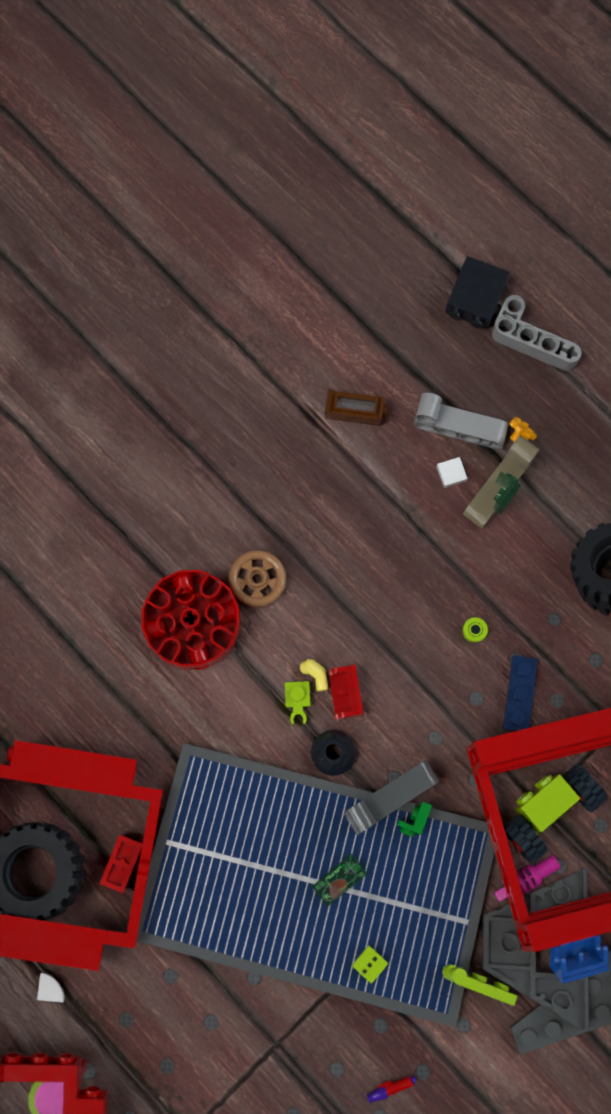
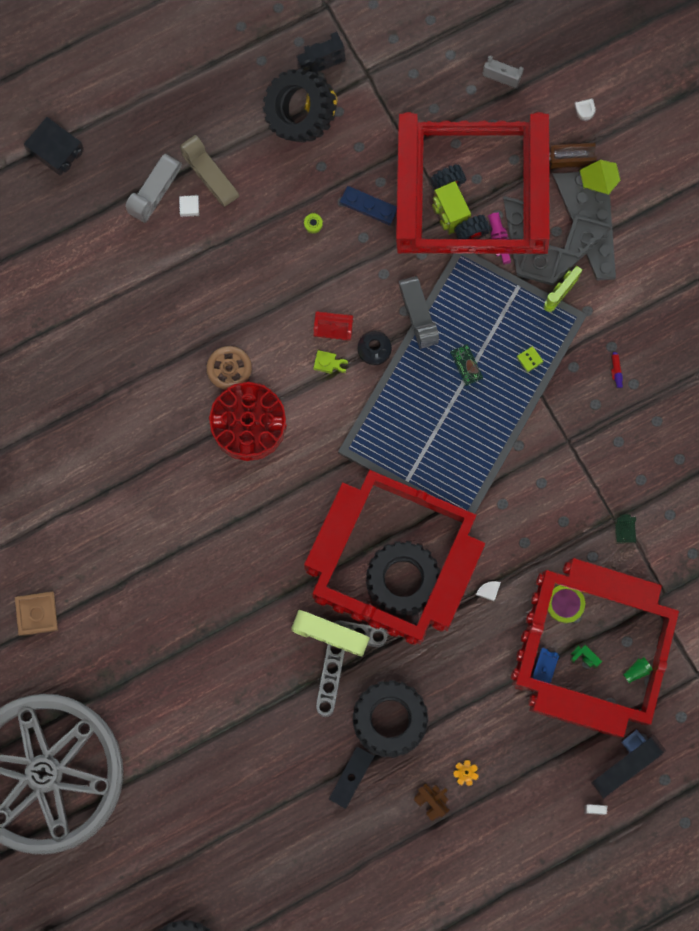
camera: 75 degrees left, 0 degrees up
red hinge [99,834,143,893] -> none
light yellow arm [300,659,329,692] -> none
reddish brown window [325,388,388,426] -> none
green bracket [396,802,432,838] -> none
light grey beam [492,295,582,371] -> none
clear green bracket [493,472,521,514] -> none
light orange plant [509,417,537,442] -> none
blue hinge [550,935,609,984] -> none

